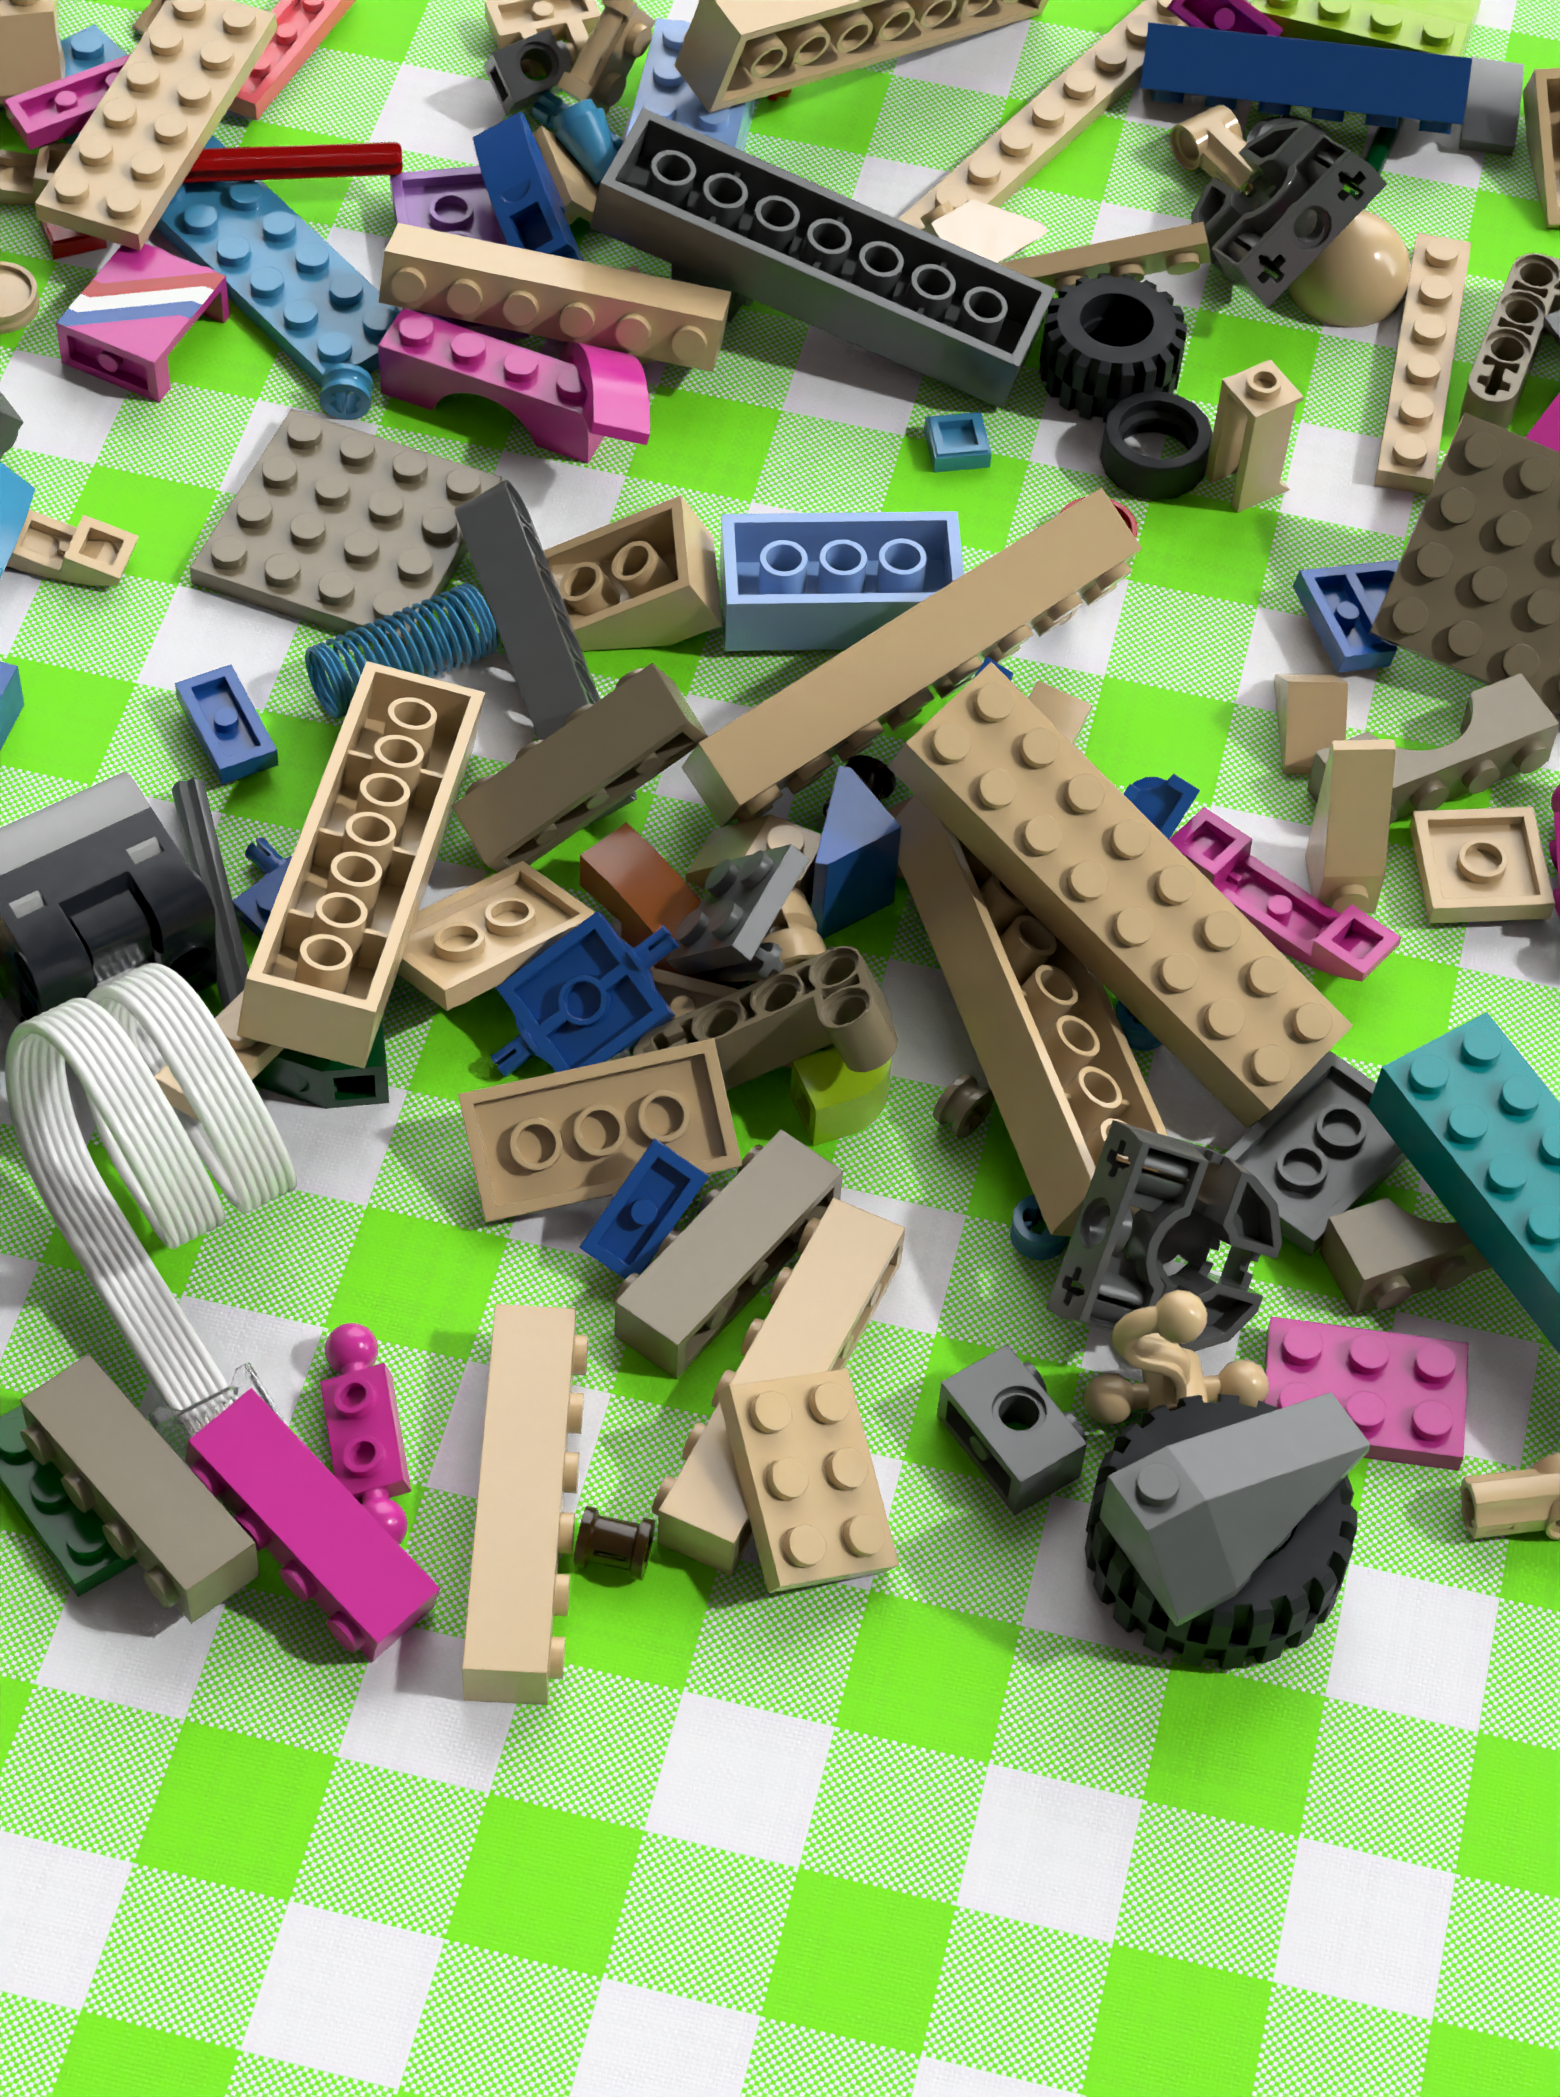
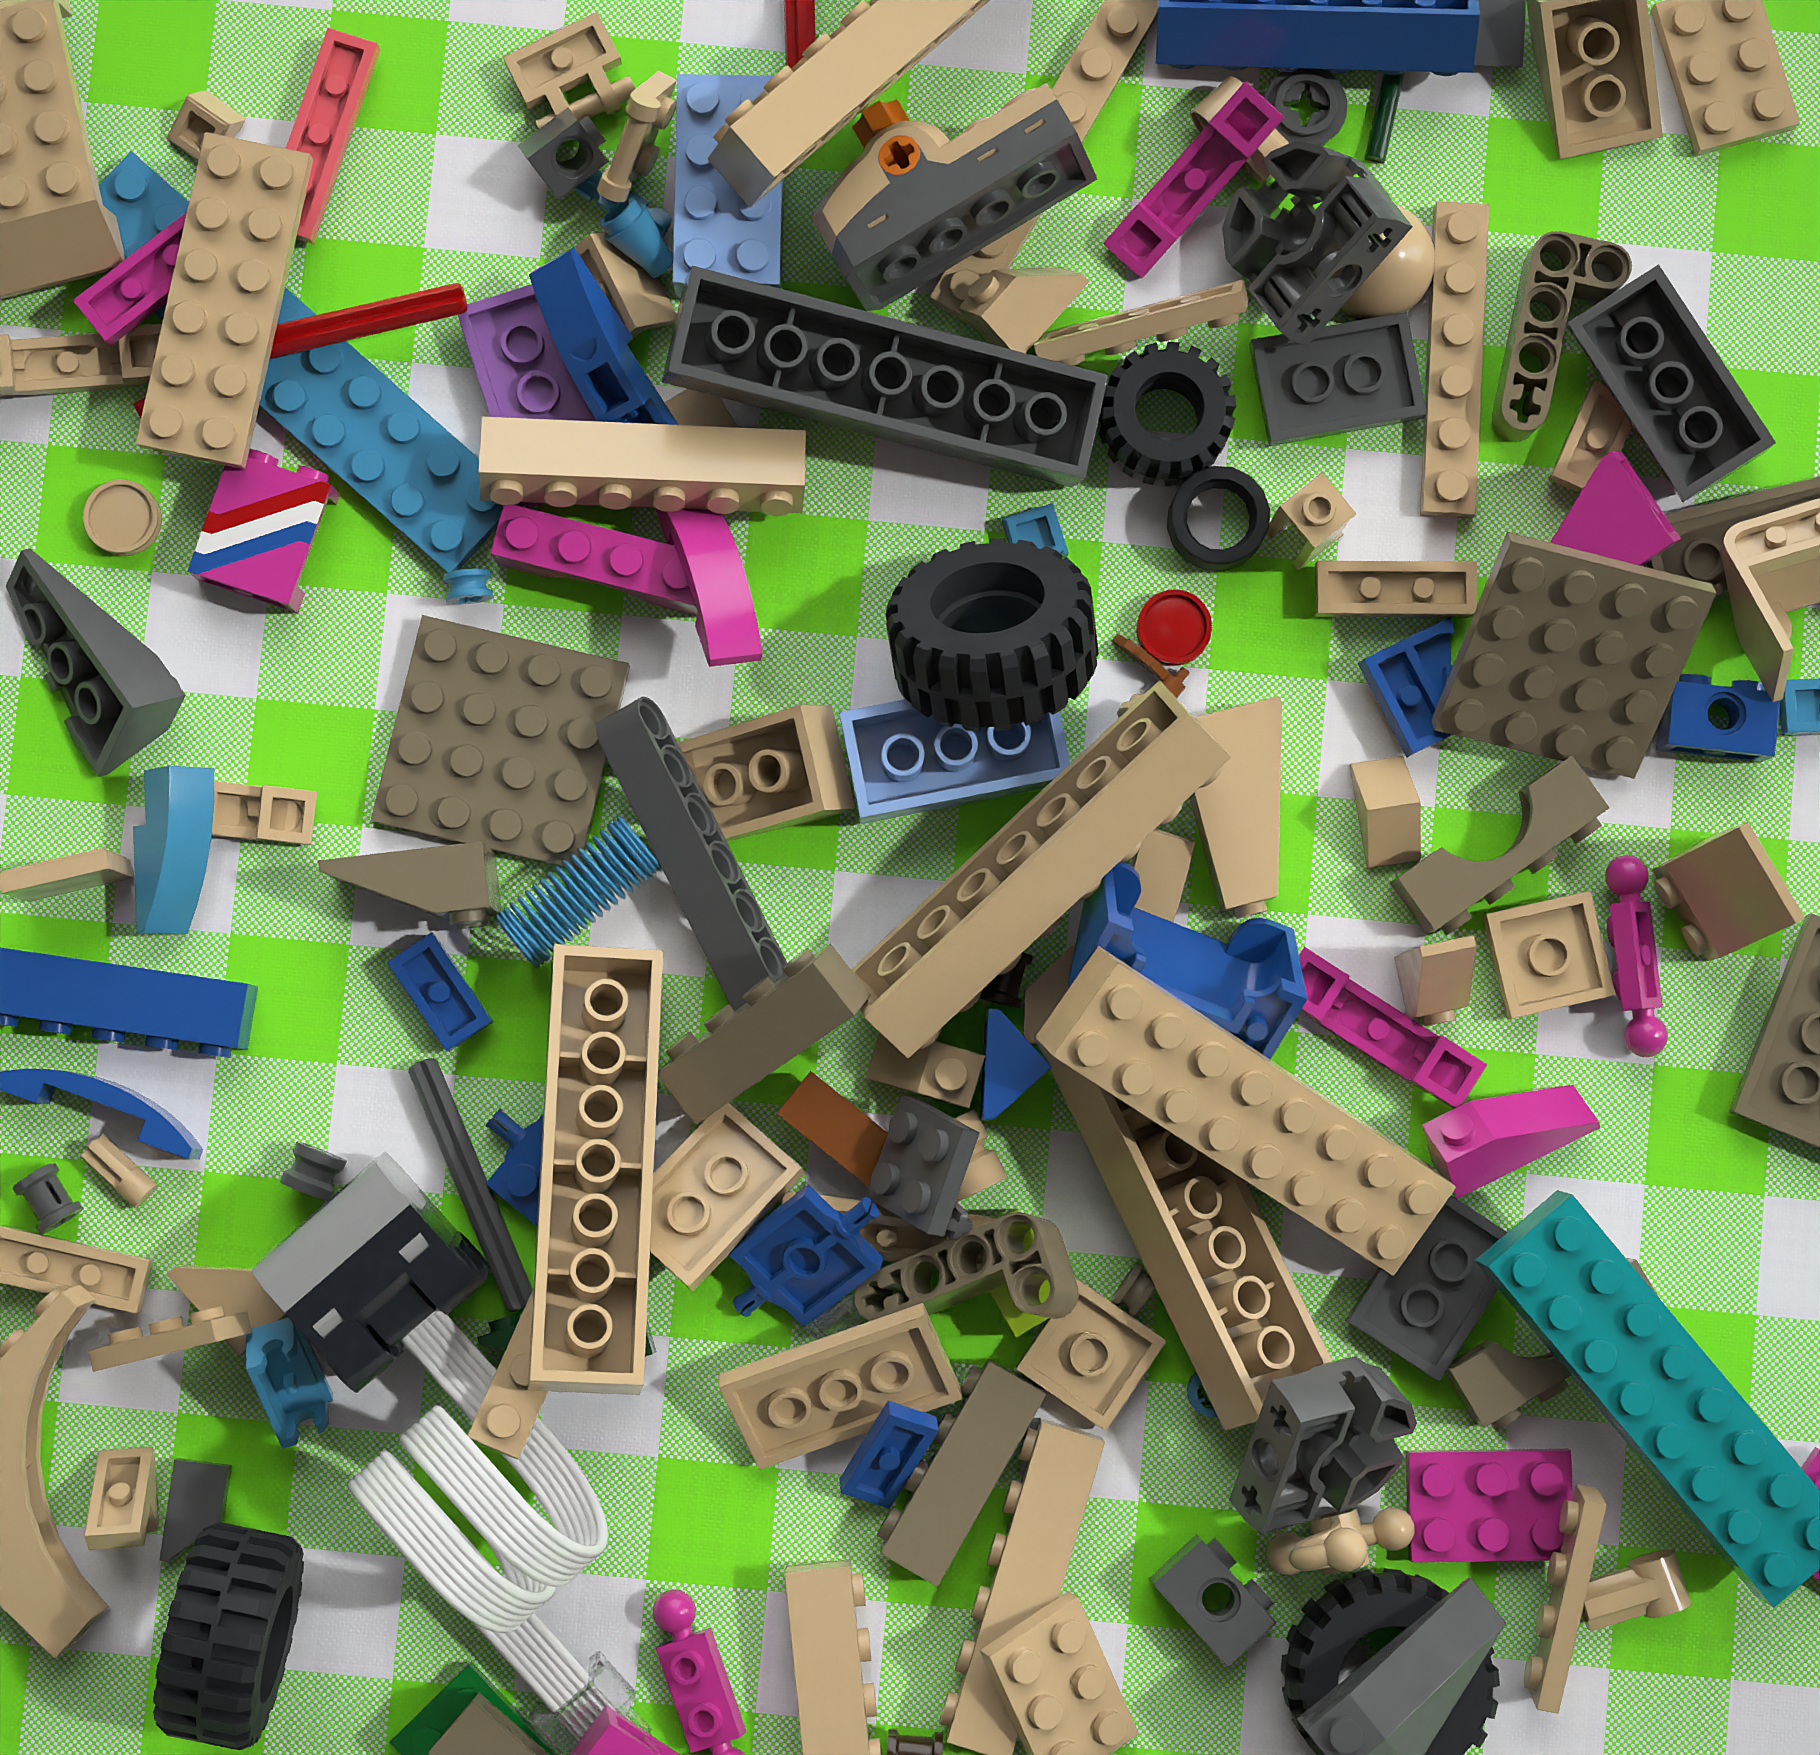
camera: 10 degrees left, 30 degrees up
none -> dark tan slope [318,841,501,929]
none -> dark grey piece [811,83,1097,311]
none -> black tyre [886,538,1099,732]
none -> tan plate [1015,1278,1167,1431]
none -> dark pink slope [1103,81,1285,279]
none -> tan slope [1189,696,1282,919]
none -> dark grey plate [1249,312,1427,446]
none -> tan plate [1315,561,1477,618]
none -> dark pink slope [1422,1085,1600,1199]
none -> tan plate [1524,1484,1607,1714]

